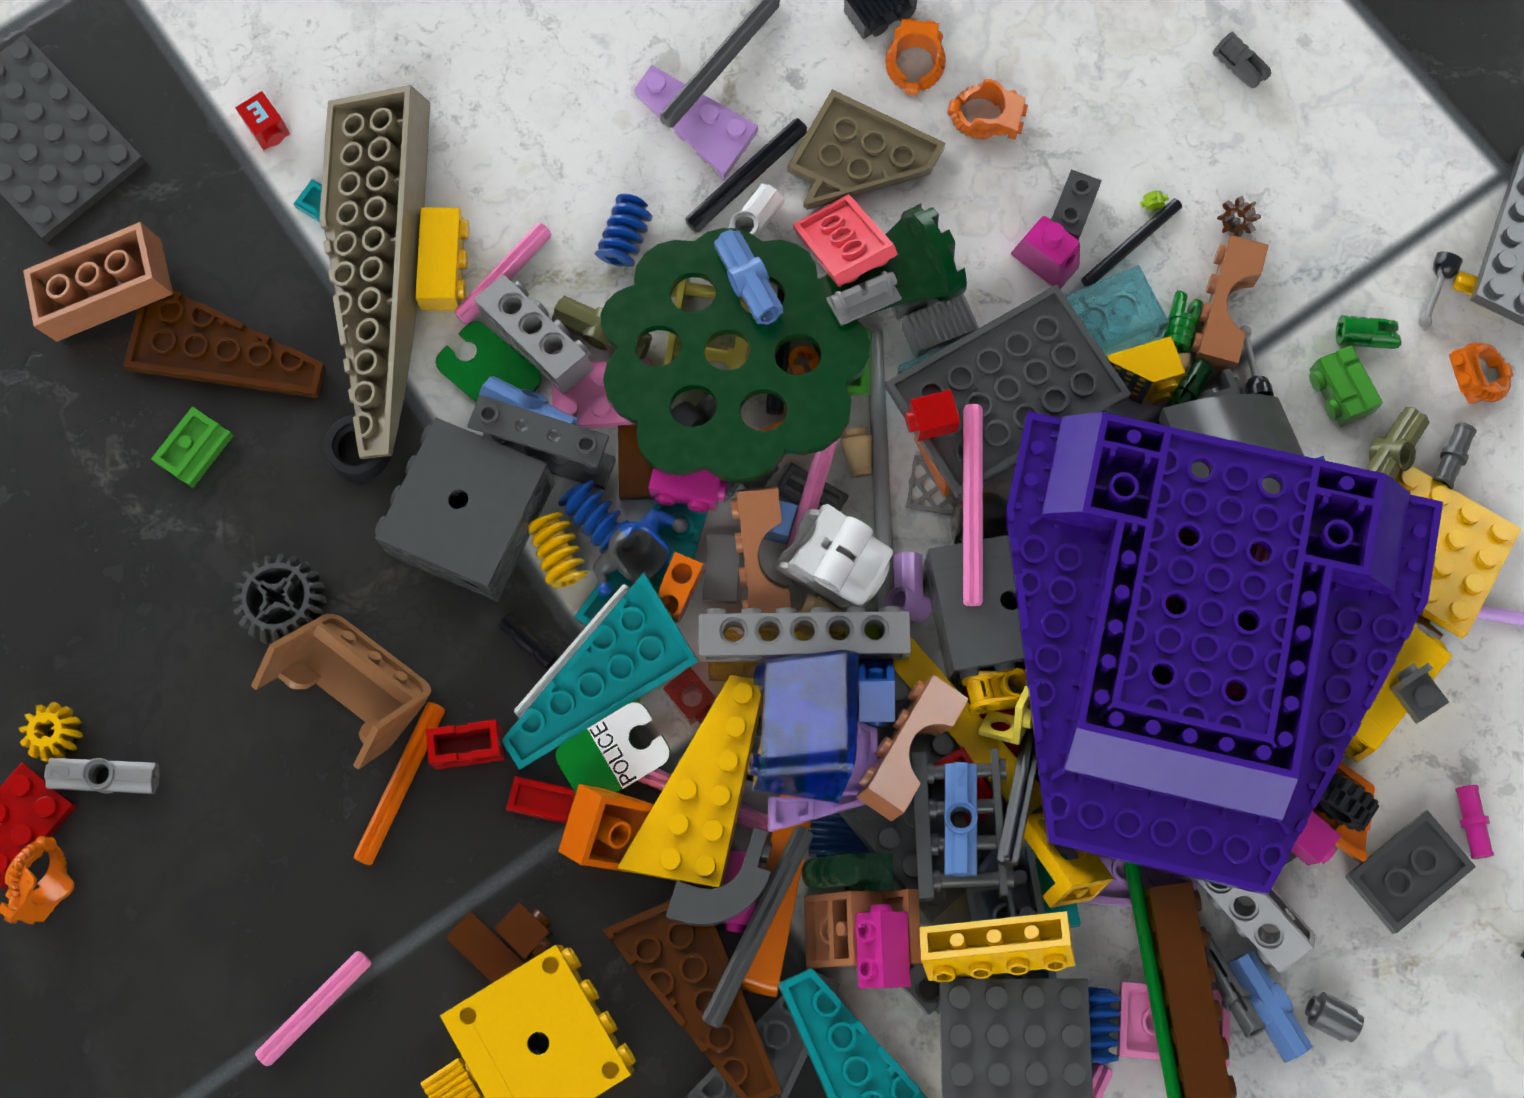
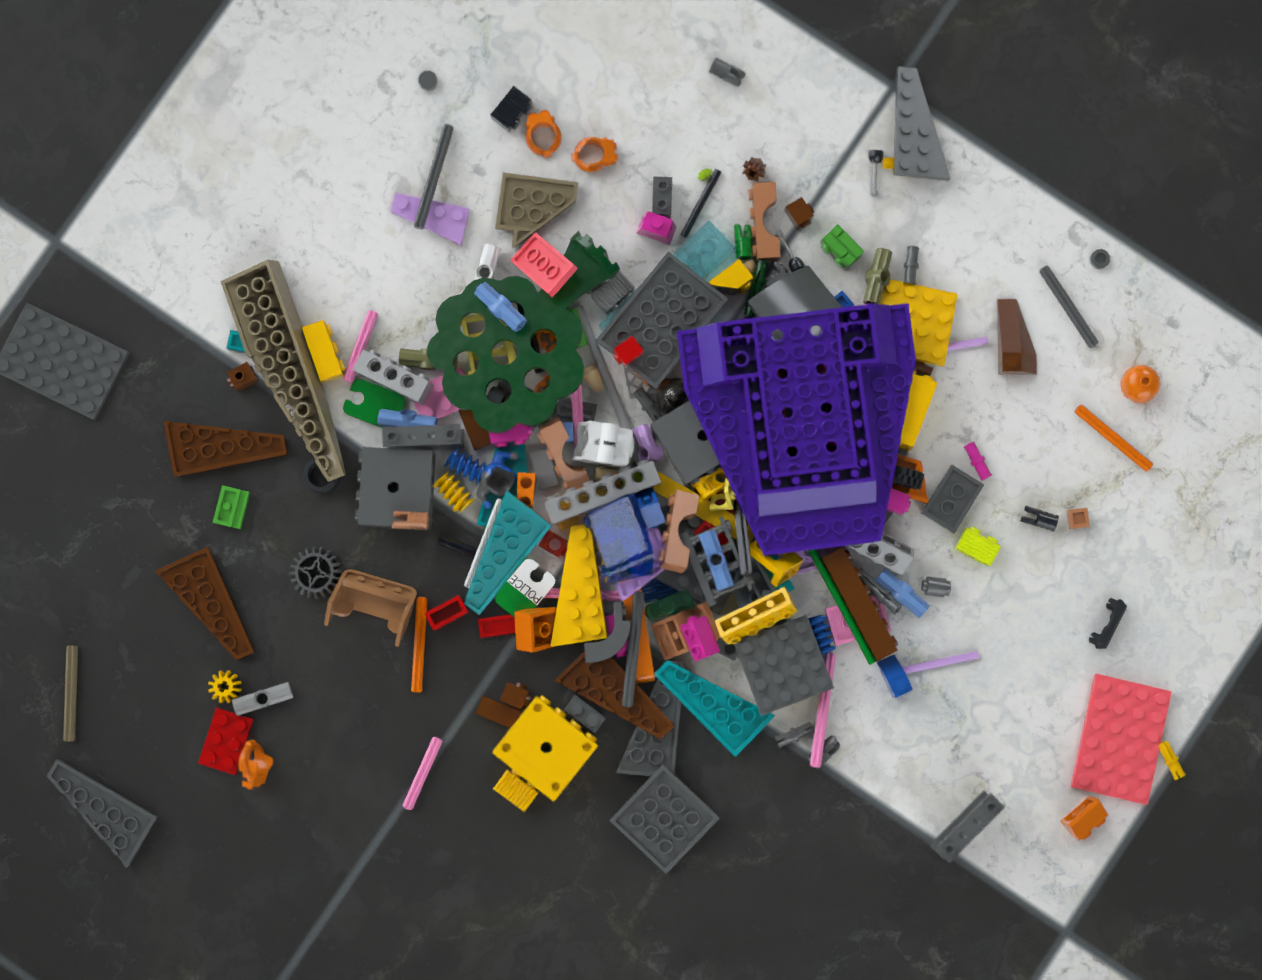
camera: 25 degrees left, 10 degrees up
nougat brick [23,222,173,342] -> none
red brick [235,91,290,151] -> none
blue piece [595,193,653,267] -> none
black axle [685,118,807,232] -> none
light grey hinge [826,271,902,326] -> none
bright pink axle [963,404,983,607] -> none
green hinge [1336,315,1402,349] -> none
dark grey bracket [1390,663,1450,724] -> none
orange piece [1448,342,1514,404] -> none
none -> reddish brown wing [155,547,255,660]
none -> reddish brown brick [227,362,259,391]
none -> nougat hinge [392,511,429,530]
none -> dark grey brick [564,695,606,733]
none -> dark grey pin [632,386,663,422]
none -> reddish brown brick [784,197,814,230]
none -> neon yellow brick [954,526,1001,567]

